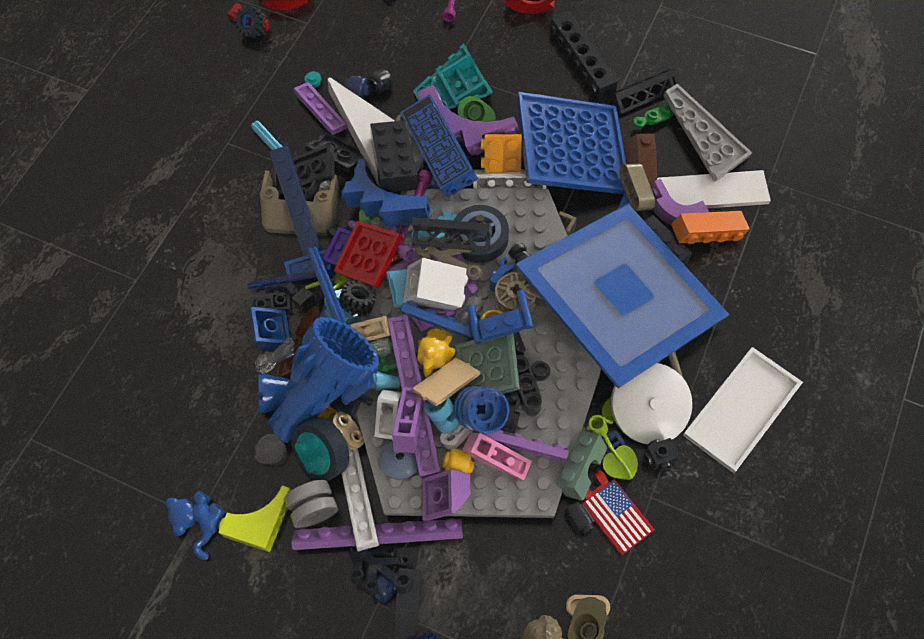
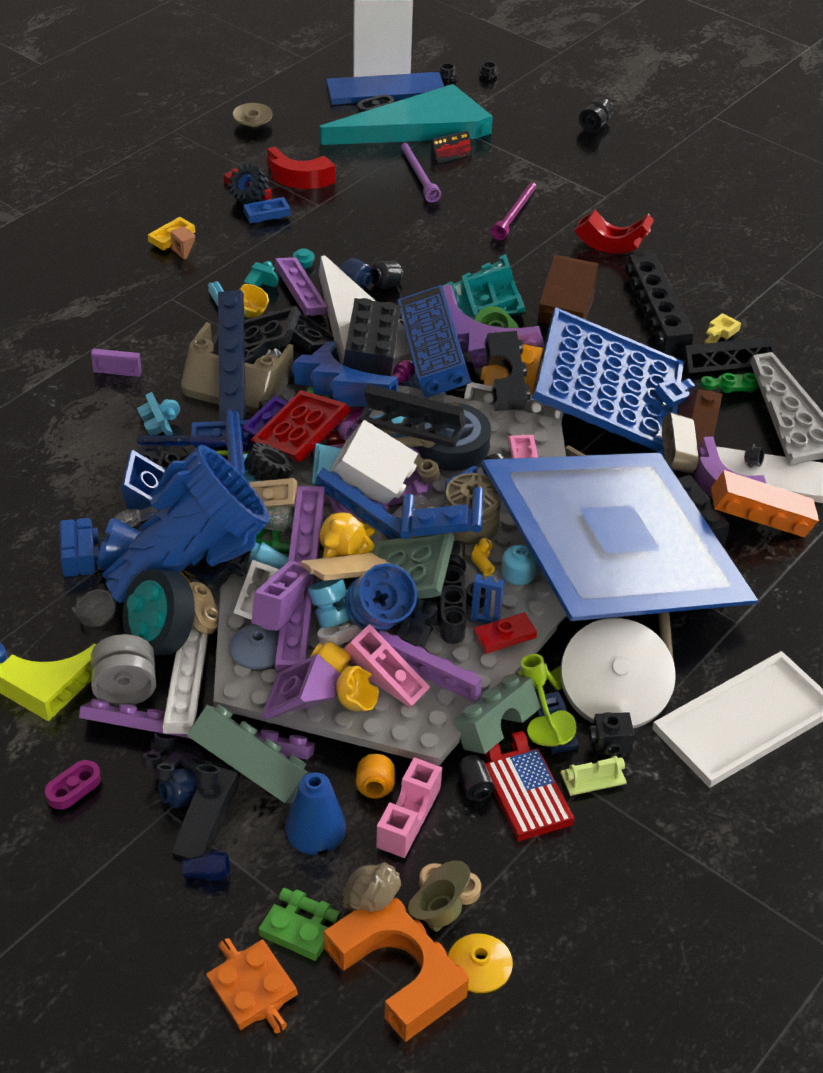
camera: 10 degrees right, 20 degrees down
none -> magenta plate [45,760,101,809]
none -> blue brick [59,518,99,577]
none -> medium lavender tile [91,349,142,377]
none -> medium azure hips [137,392,180,438]
none -> yellow plate [148,217,195,250]
none -> nougat slope [170,226,195,260]
none -> sand green brick [187,704,309,804]
none -> yellow hair [239,284,269,319]
none -> blue plate [243,197,291,223]
none -> teal piece [244,261,279,288]
none -> blue cone [285,772,346,855]
none -> yellow hair [336,665,379,711]
none -> light orange head [356,754,395,799]
none -> bright pink arch [376,757,442,858]
none -> yellow arm [471,538,495,576]
none -> blue tile [471,574,505,624]
none -> red plate [473,612,537,654]
none -> black arch [484,331,531,411]
none -> medium azure head [501,544,538,586]
none -> bright pink plate [508,435,538,459]
none -> reddish brown slope [538,255,598,324]
none -> yellowish green hinge [560,756,627,796]
none -> blue plate [654,378,696,408]
none -> light yellow plate [704,313,741,343]
none -> black plate [744,444,765,468]

